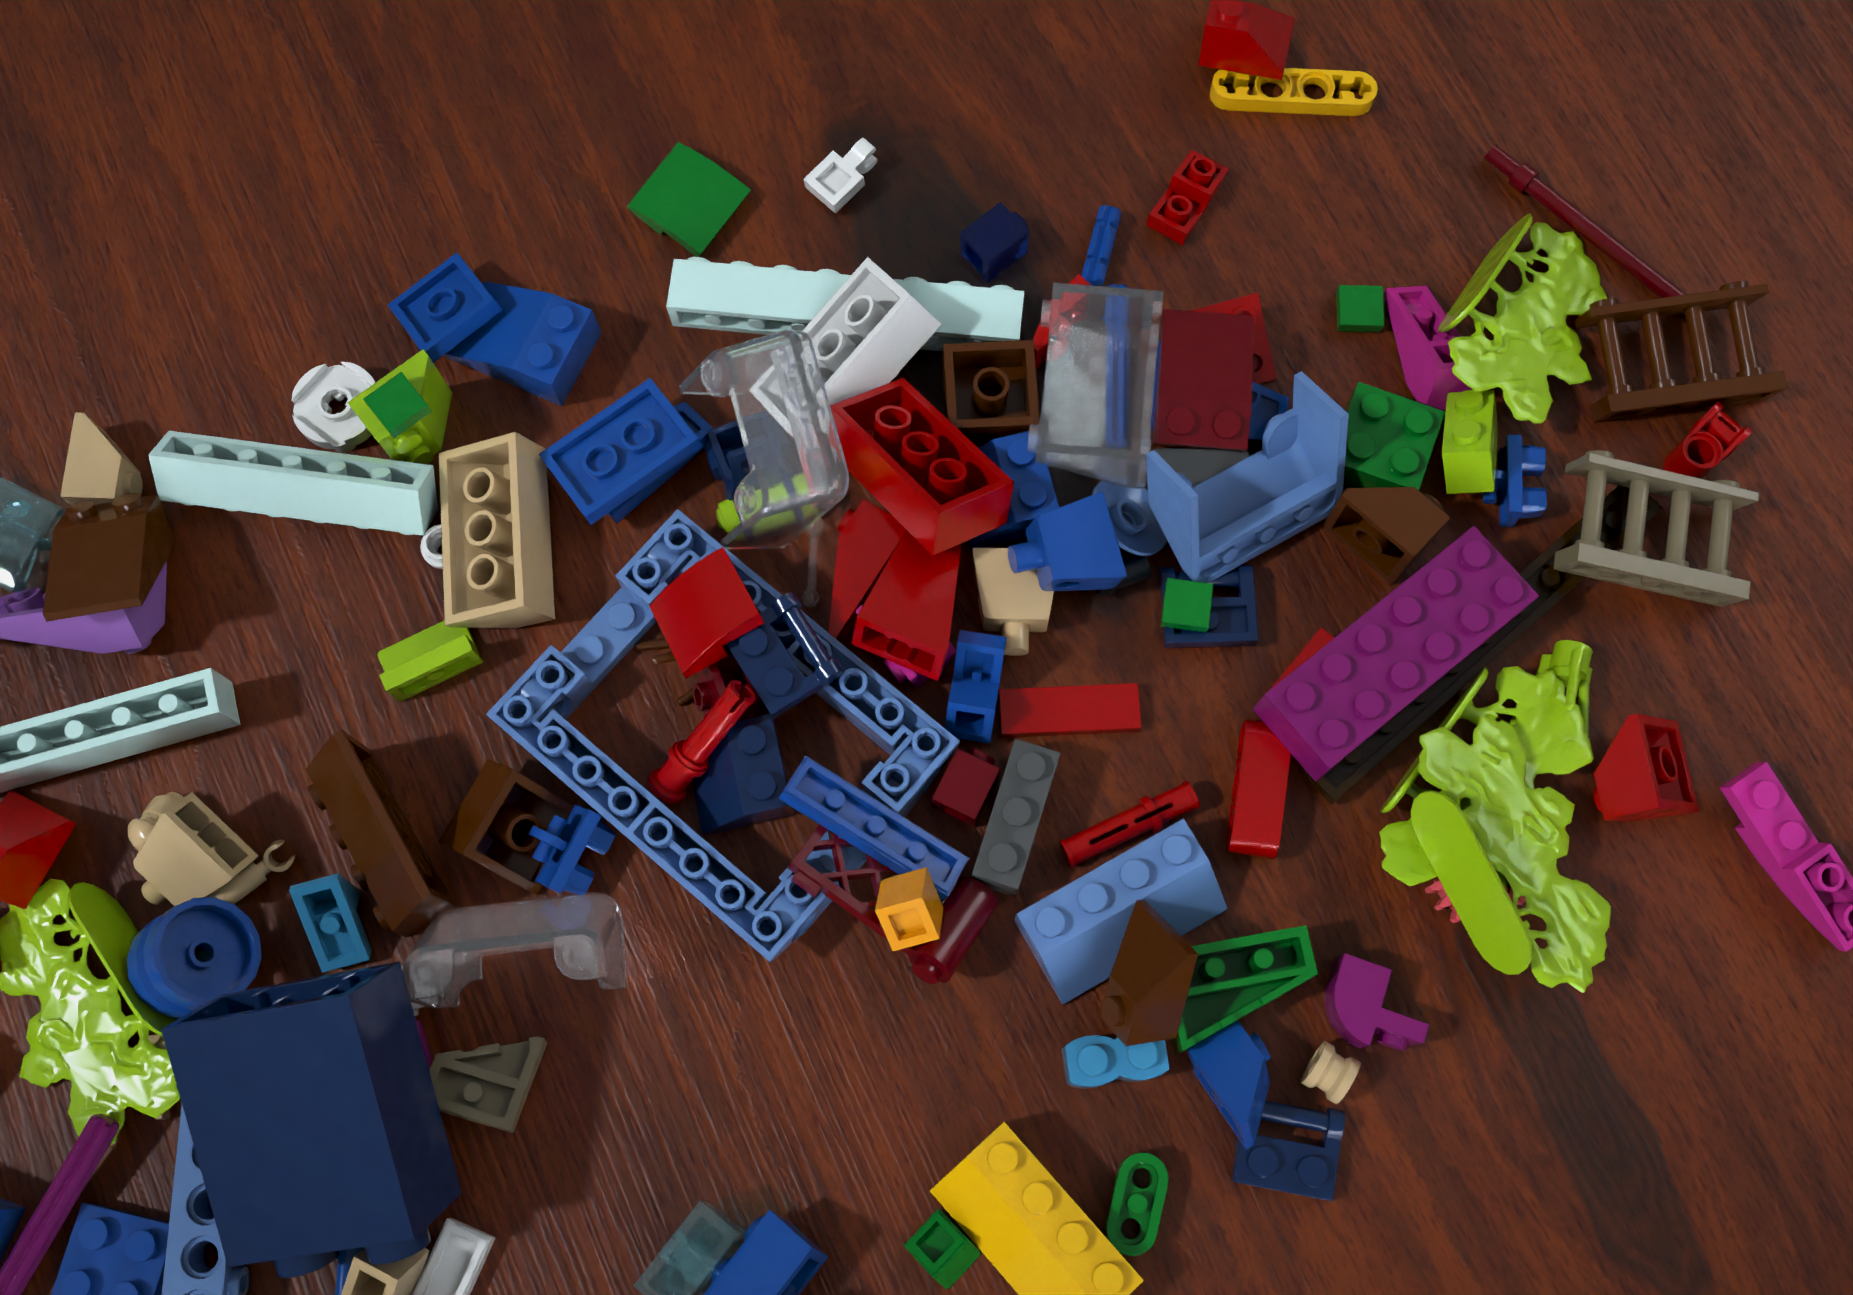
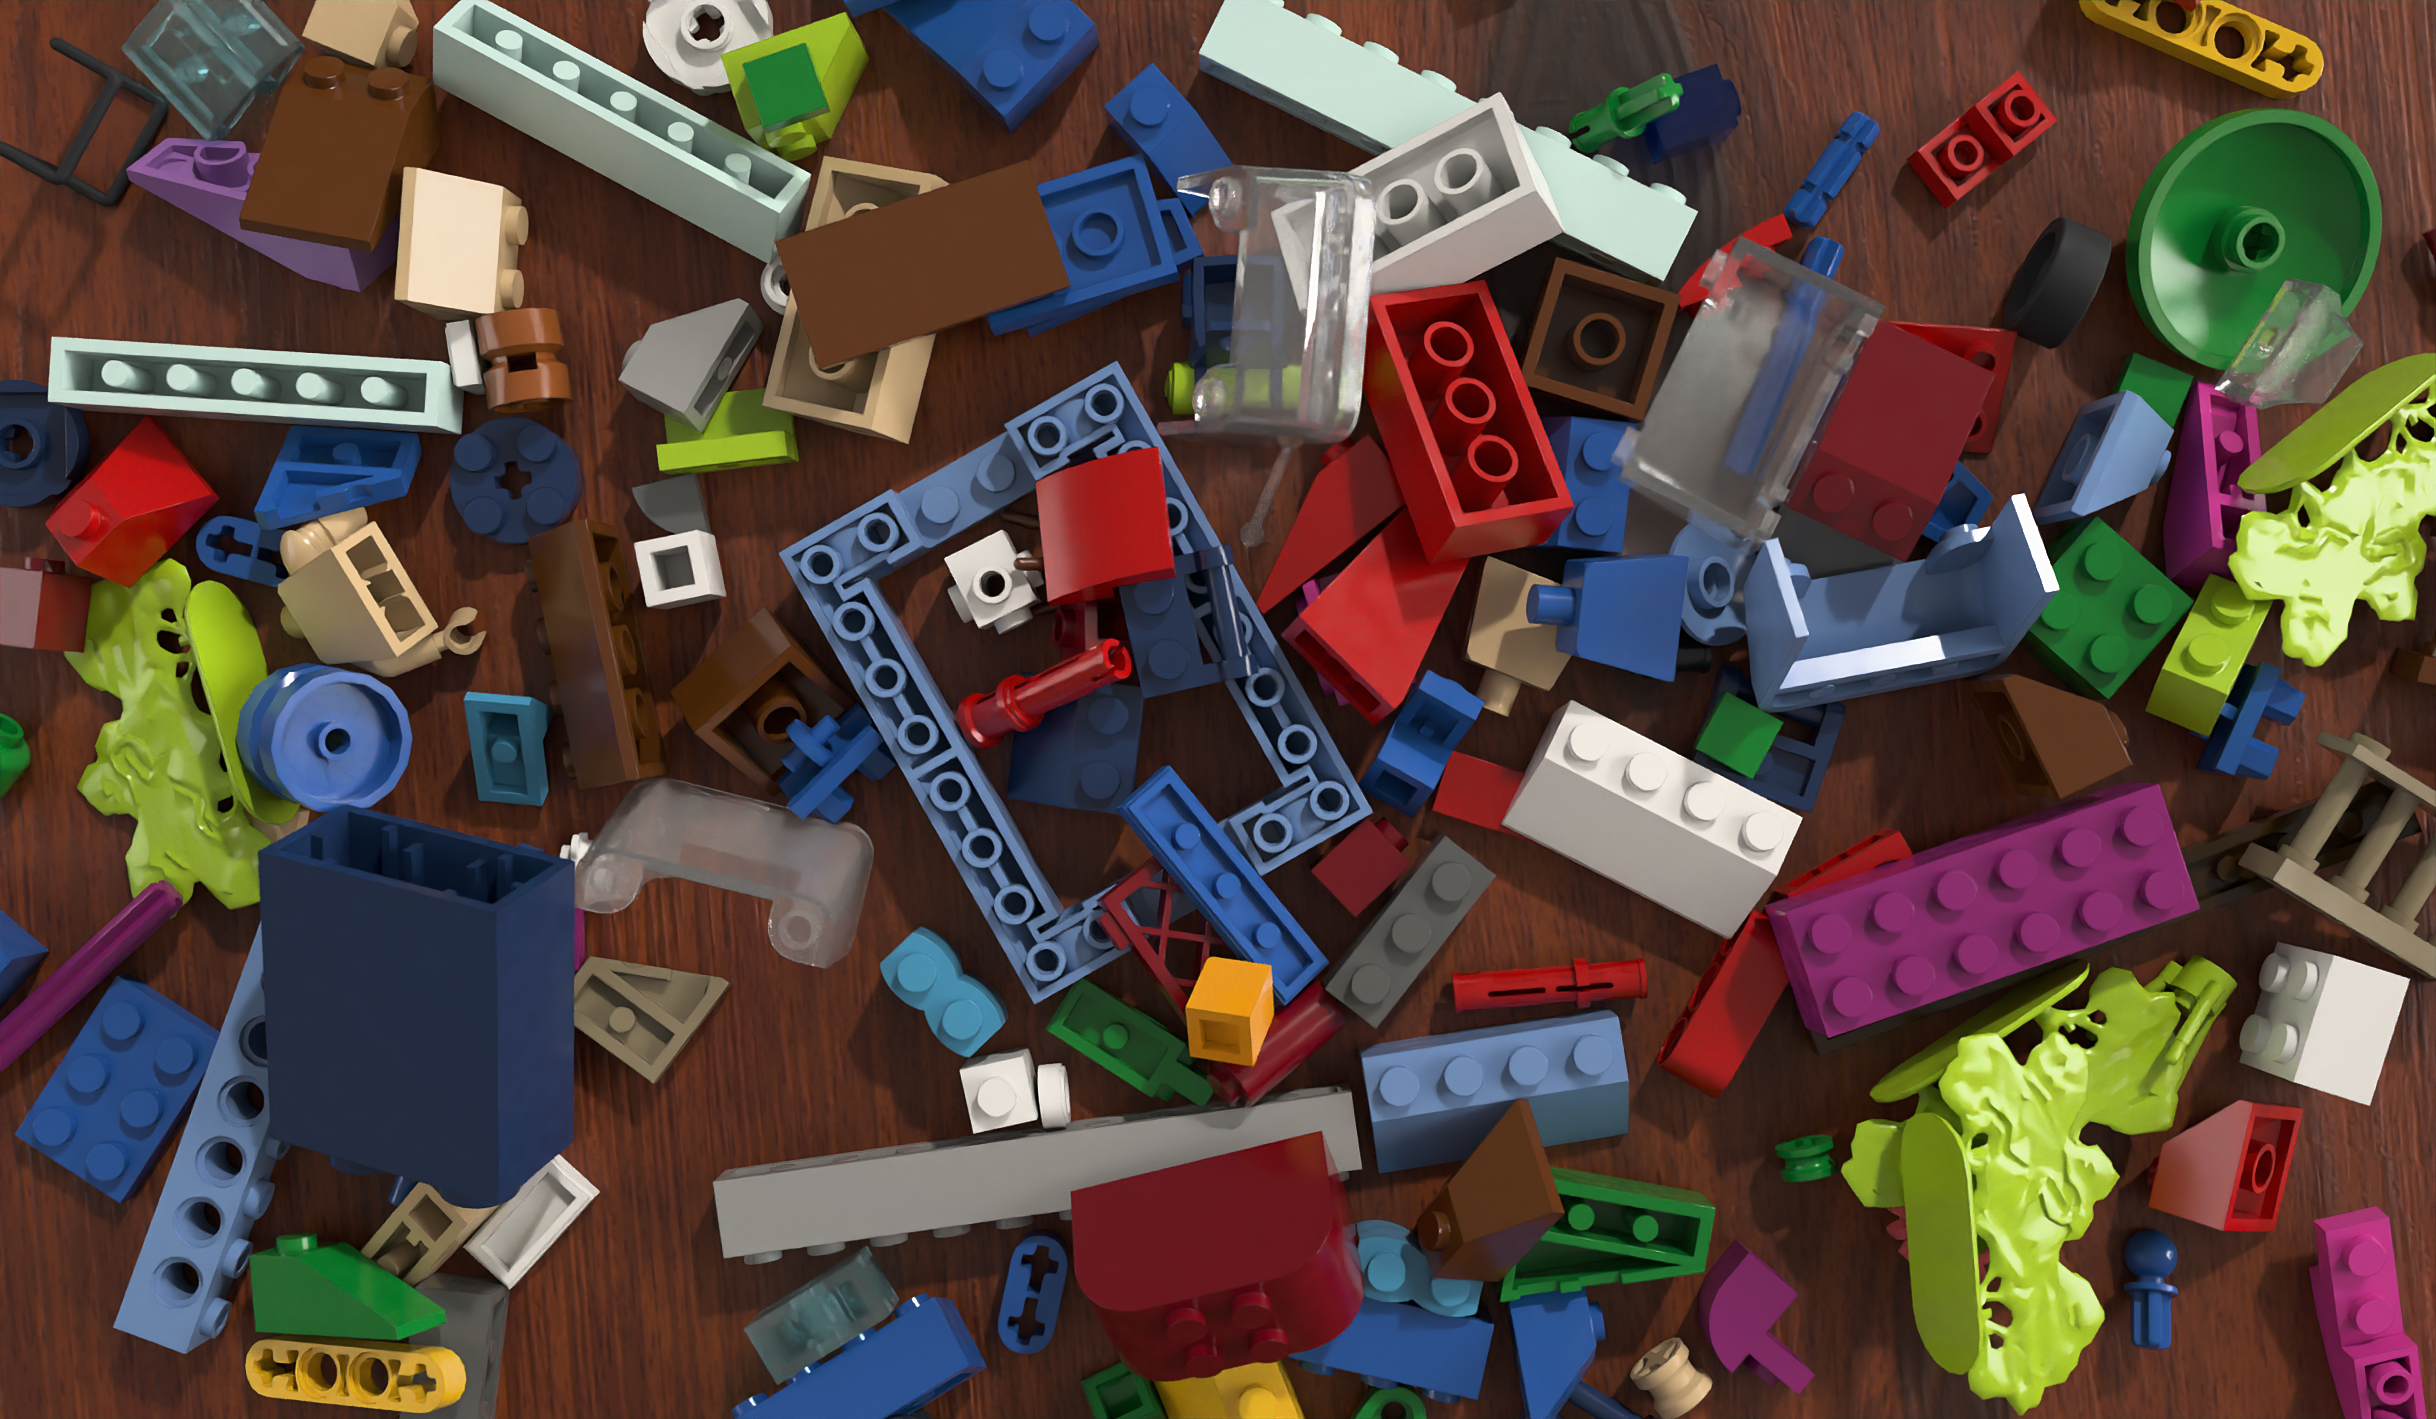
camera: 20 degrees right, 15 degrees up
none -> blue beam [196,516,290,588]
none -> blue wing [254,425,423,530]
none -> slope [394,167,529,322]
none -> white tile [445,320,491,395]
none -> dark blue plate [450,417,583,545]
none -> dark orange wheel [474,308,573,414]
none -> light grey slope [618,298,765,433]
none -> dark grey tile [631,473,713,535]
none -> white brick [634,530,727,610]
none -> light grey brick [713,1082,1362,1265]
none -> reddish brown tile [774,160,1071,371]
none -> dark azure brick [880,925,1009,1058]
none -> white brick [944,530,1045,635]
none -> white brick [960,1045,1040,1134]
none -> blue beam [998,1229,1070,1354]
none -> white tile [1038,1063,1071,1129]
none -> green hinge [1045,976,1214,1108]
none -> dark red brick [1070,1130,1364,1382]
none -> blue slope [1104,63,1239,218]
none -> blue brick [1288,1295,1495,1403]
none -> white slope [1501,700,1803,939]
none -> green axle [1569,73,1683,153]
none -> green bush [1775,1135,1839,1182]
none -> black tyre [2002,216,2111,349]
none -> medium blue slope [2031,390,2174,526]
none -> blue axle [2123,1229,2178,1350]
none -> green dish [2125,108,2382,372]
none -> clear slope [2214,277,2363,410]
none -> white brick [2239,942,2410,1106]

